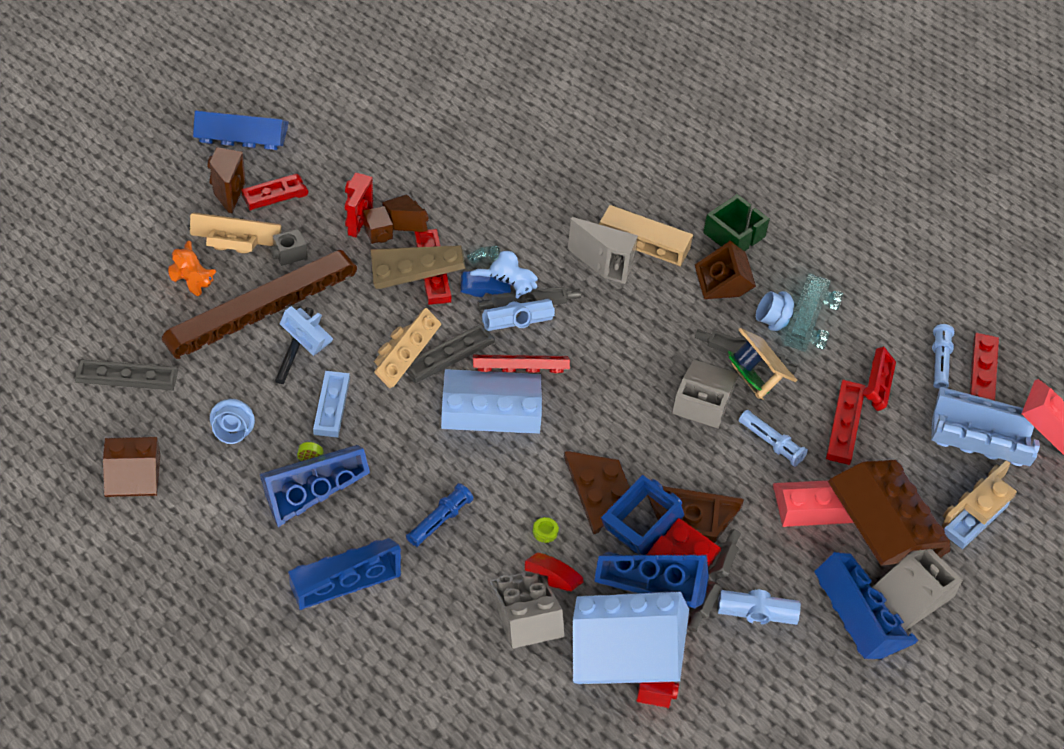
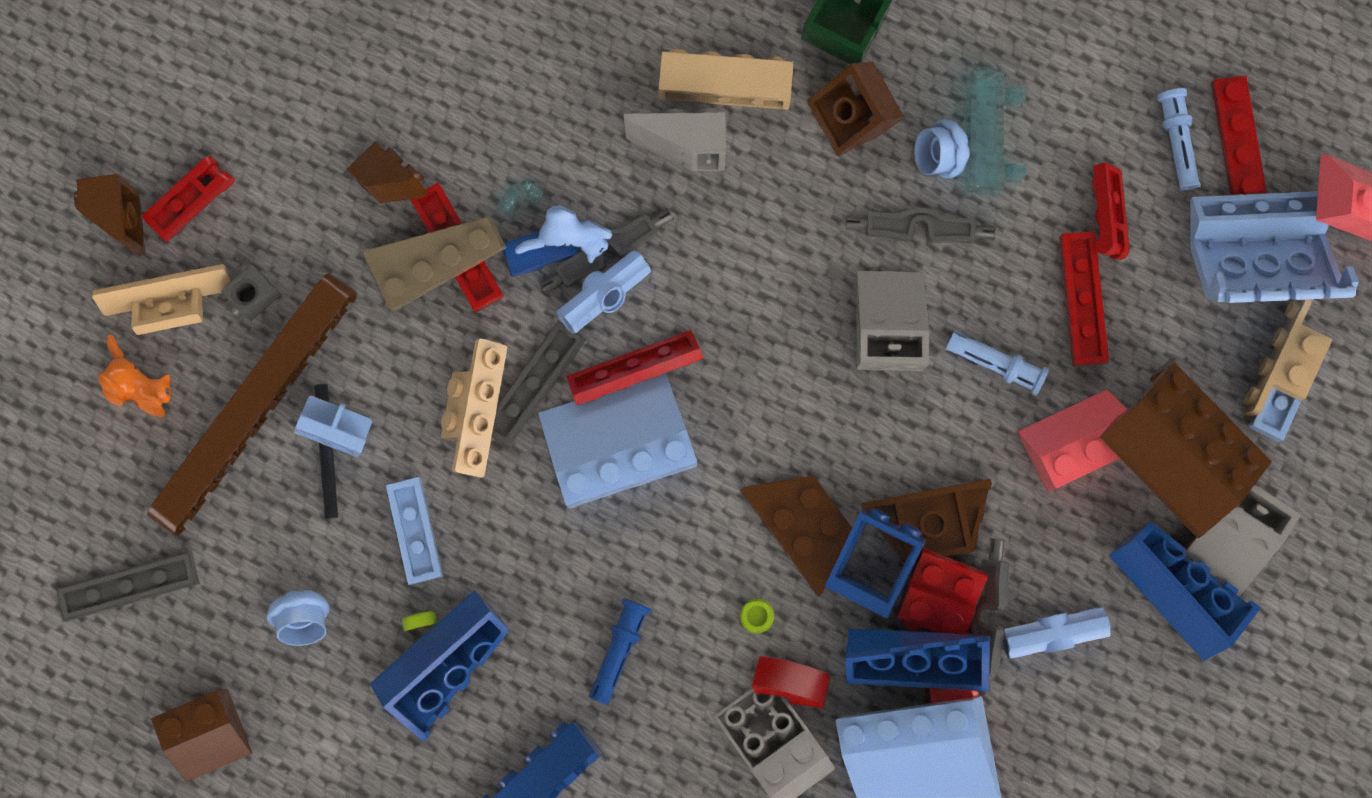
camera: 15 degrees left, 30 degrees up
blue wedge [193,111,289,150] -> none
red plate [345,172,373,238] -> none
reddish brown brick [363,206,393,244] -> none
piece [728,328,797,400] -> none

